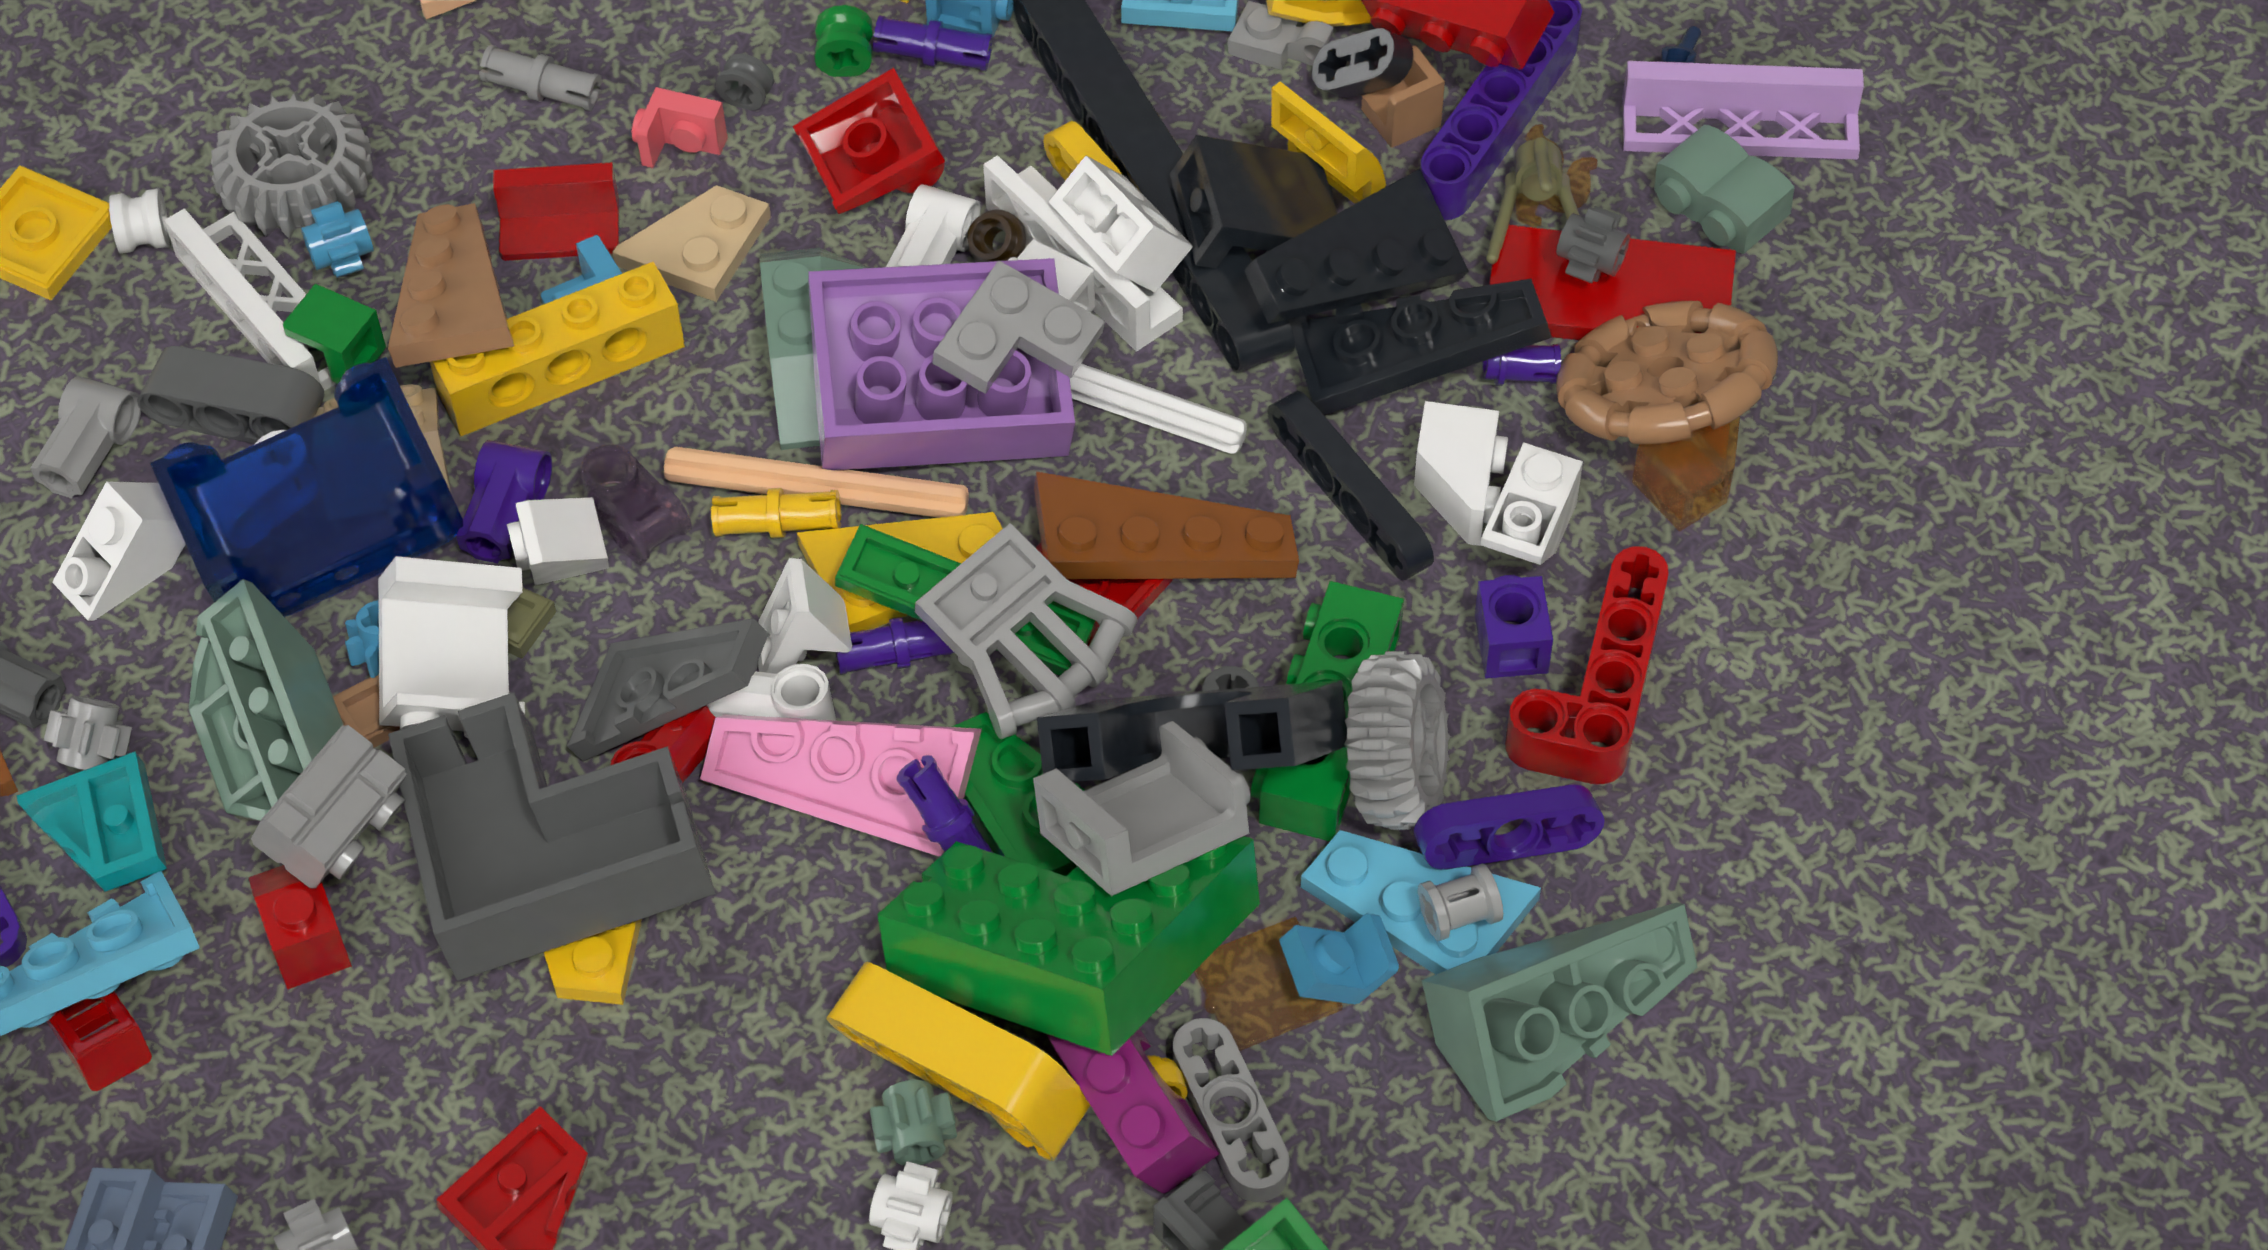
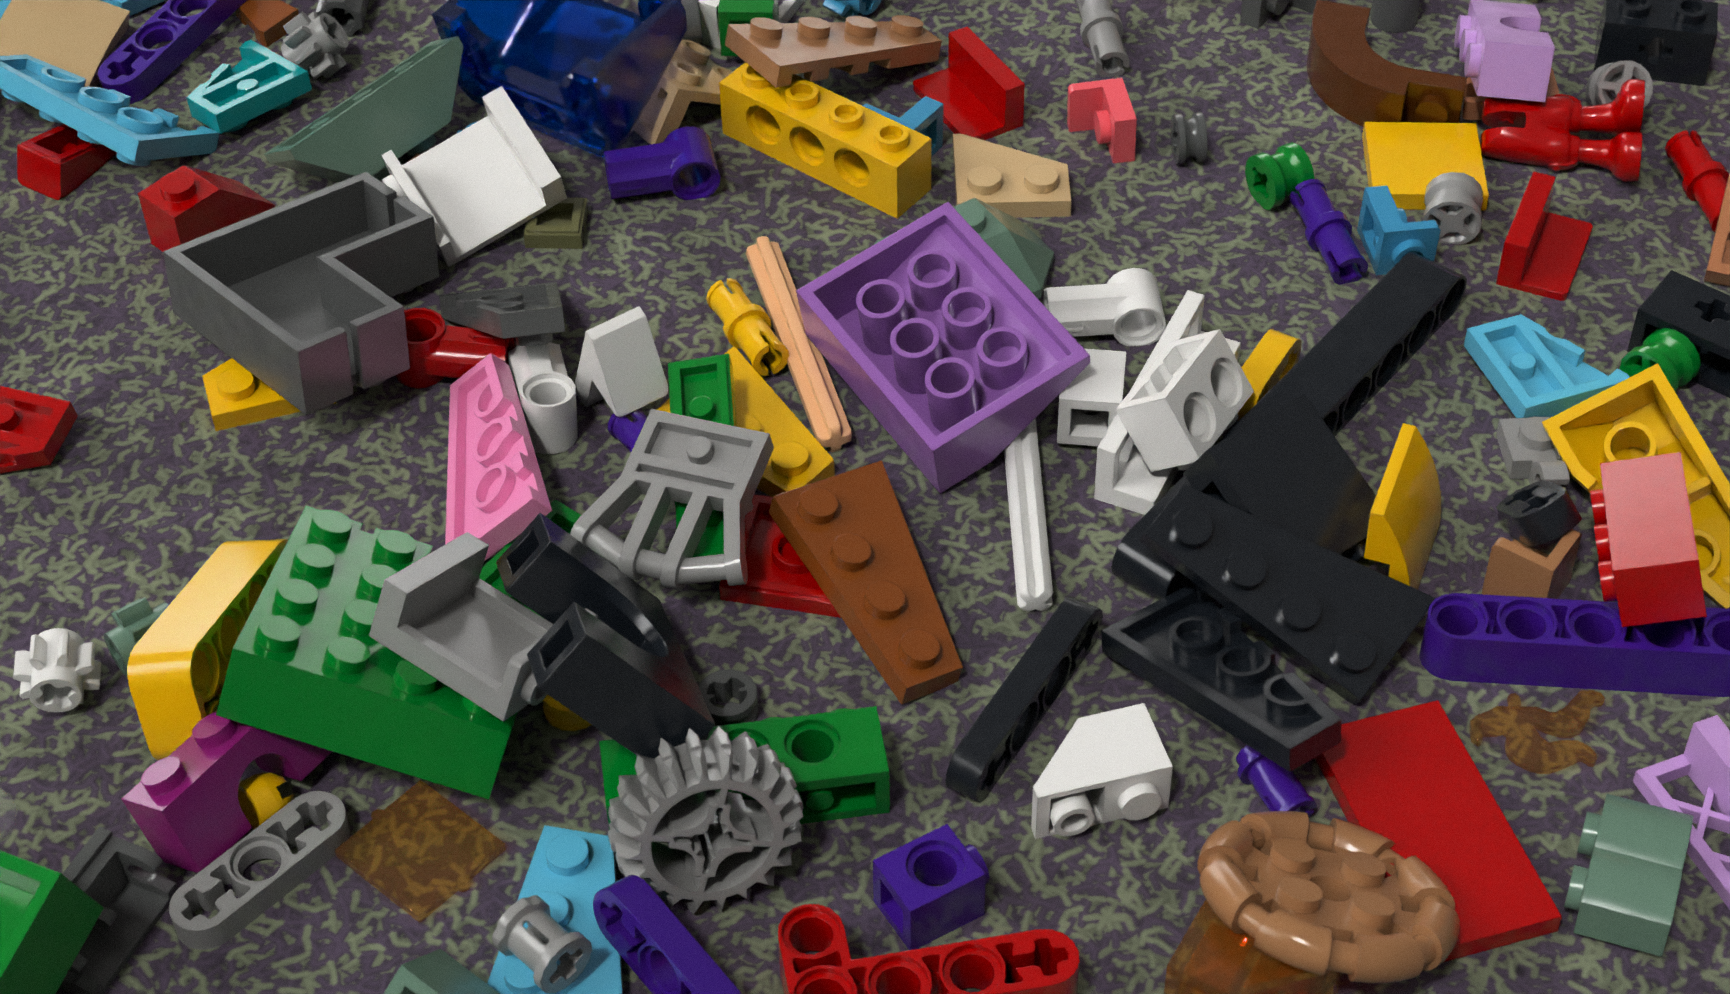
camera: 65 degrees right, 10 degrees down
light grey brick [251,725,407,889] -> none
white slope [507,497,609,585] -> none
clear purple piece [580,444,692,565] -> none
red slope [793,68,946,214] -> none
dark purple pin [896,755,993,853] -> none
light grey plate [932,260,1105,394] -> none
dark brown plate [967,209,1026,262] -> none
dark azure bracket [1279,913,1399,1004] -> none
white slope [1480,442,1583,565] -> none
olive plant [1486,137,1579,264] -> none
dark grey gear [1556,206,1630,284] -> none

